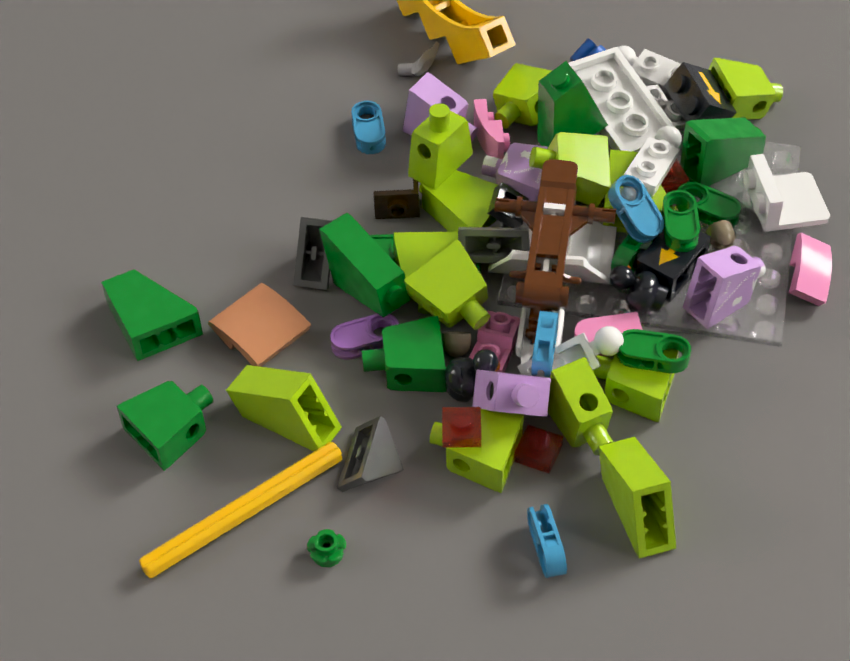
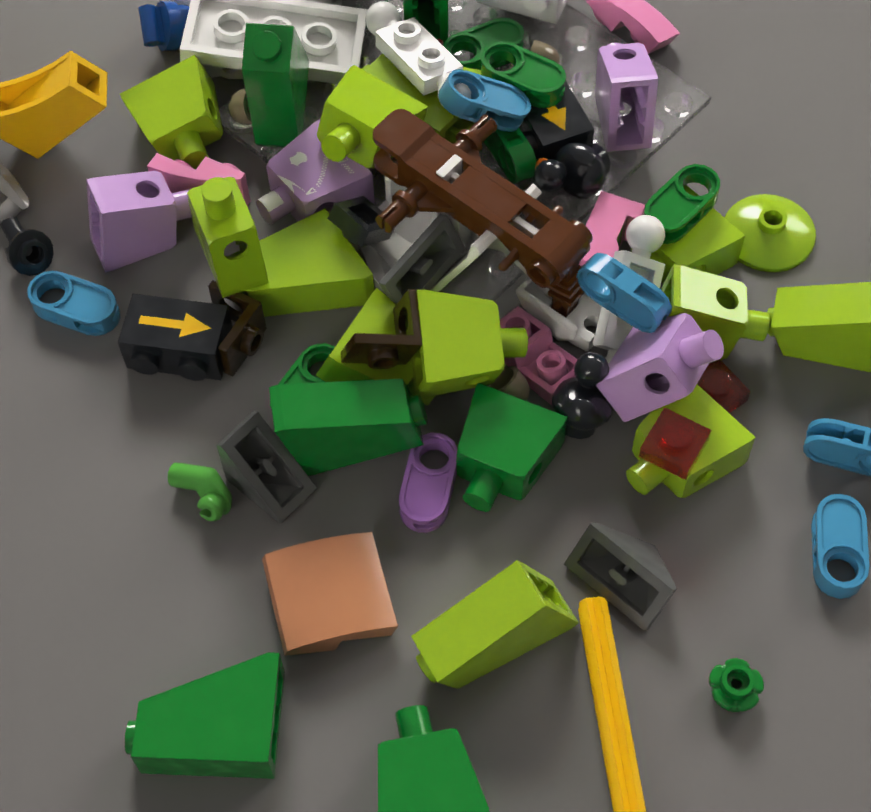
camera: 60 degrees left, 10 degrees up
none -> black plate [0,217,54,276]
none -> black brick [118,293,233,381]
none -> bright green arm [168,462,232,521]
none -> dark brown bracket [341,289,422,369]
none -> lime dish [725,194,816,272]
none -> dark azure piece [811,494,870,599]

